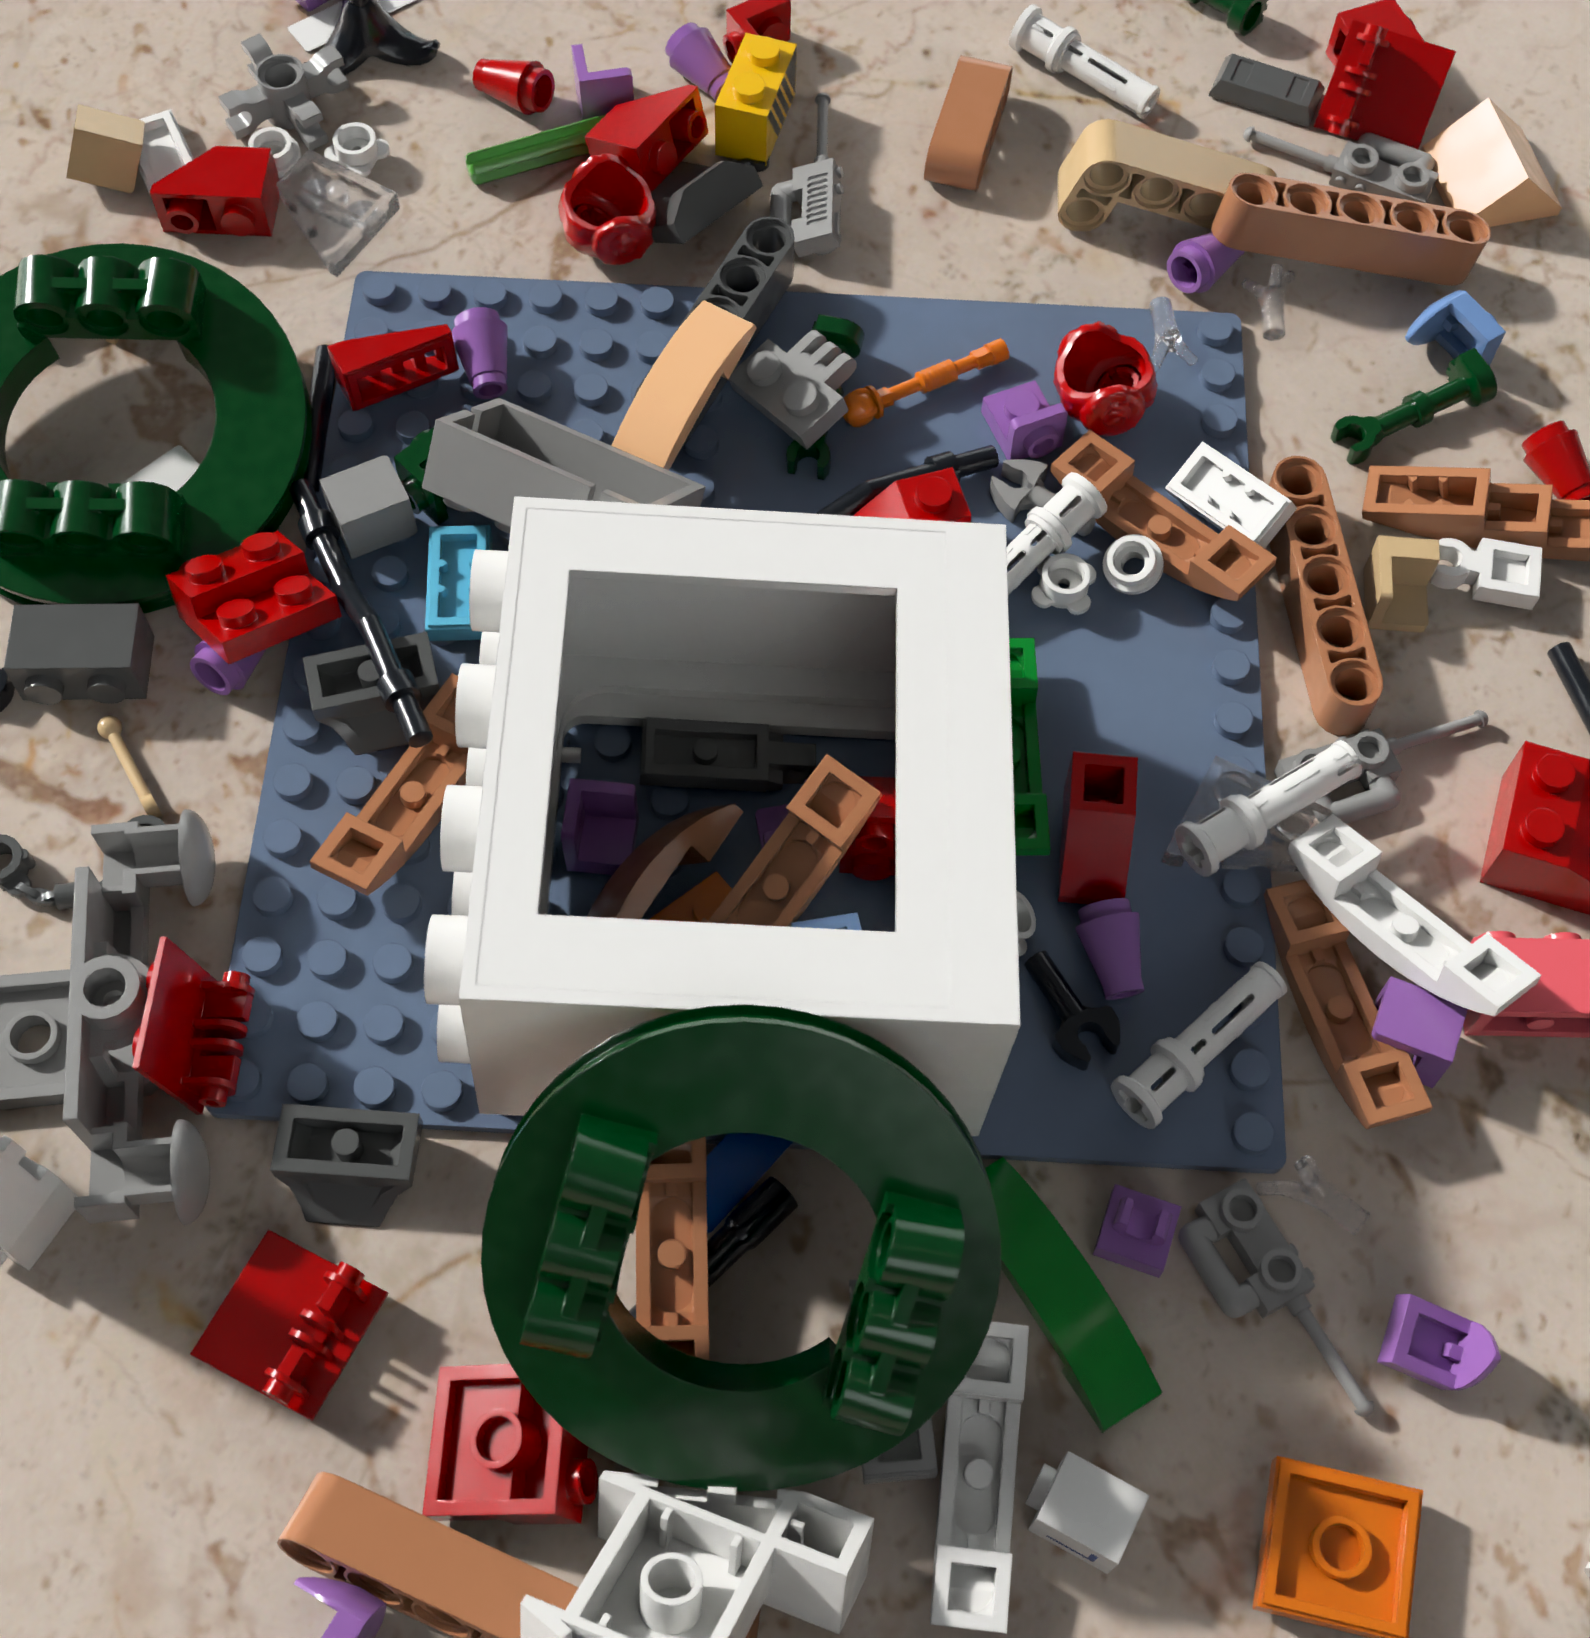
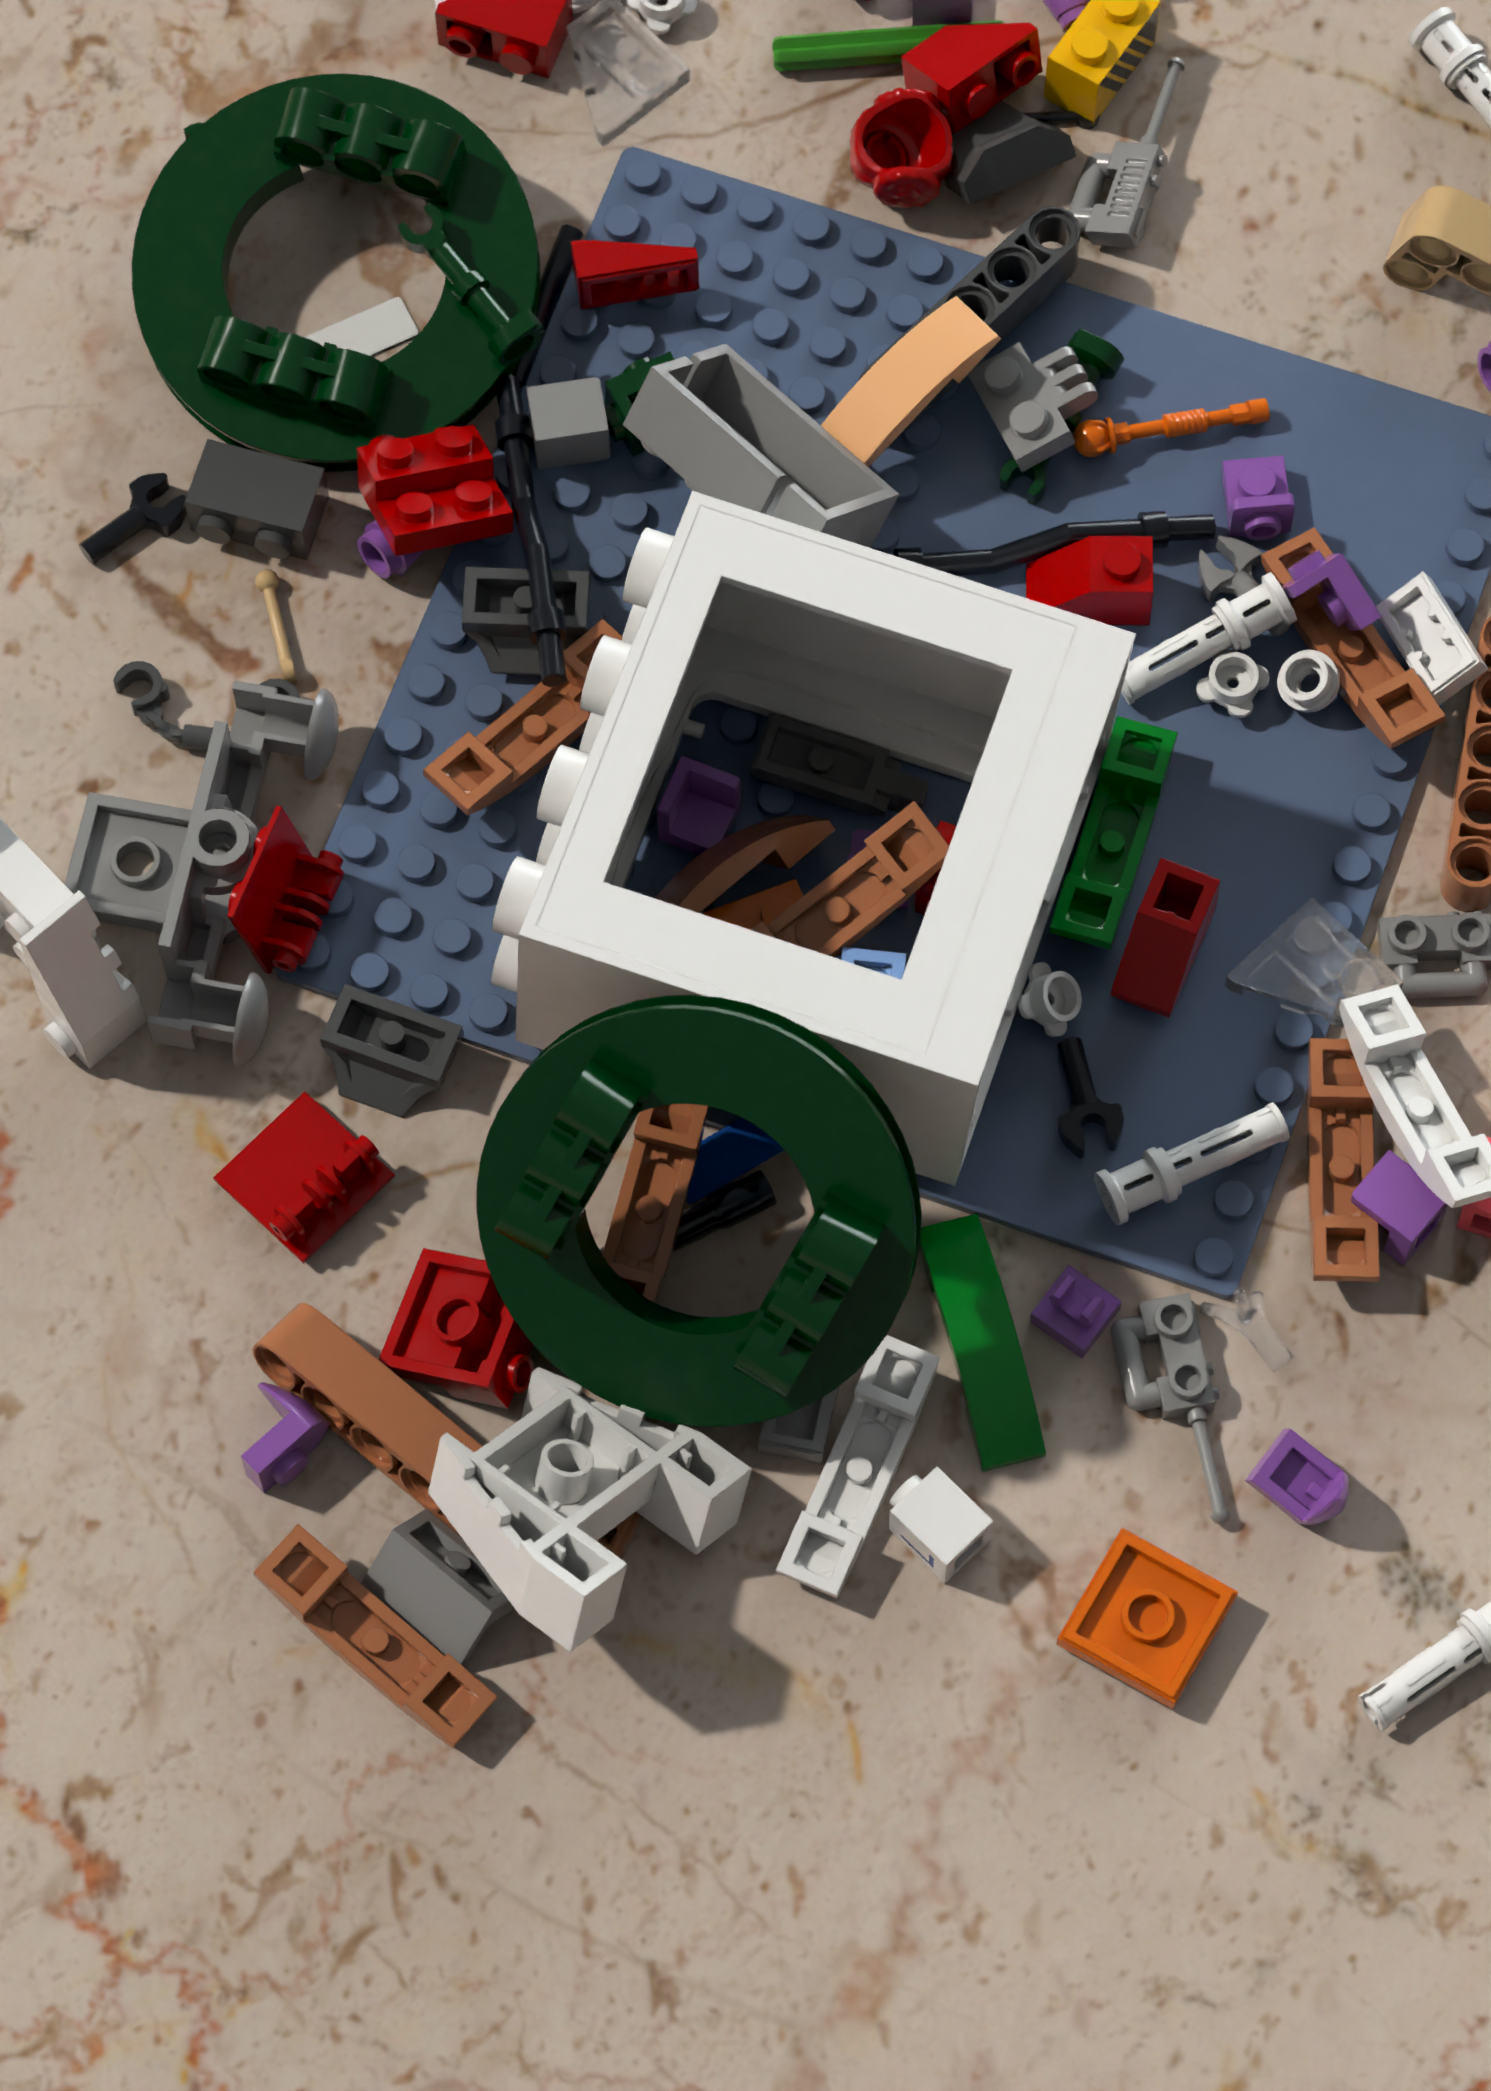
camera: 20 degrees right, 5 degrees up
medium azure plate [425,525,492,641] -> none
medium lavender cone [451,307,508,399] -> none
nougat beam [924,55,1013,192] -> none
red hair [1053,321,1158,437] -> none
medium lavender cone [1075,898,1144,1000] -> none
clear bar [1149,296,1198,373] -> none
white pin [1175,740,1362,877] -> none
none -> dark green piece [398,203,545,365]
none -> medium lavender bracket [1281,550,1382,631]

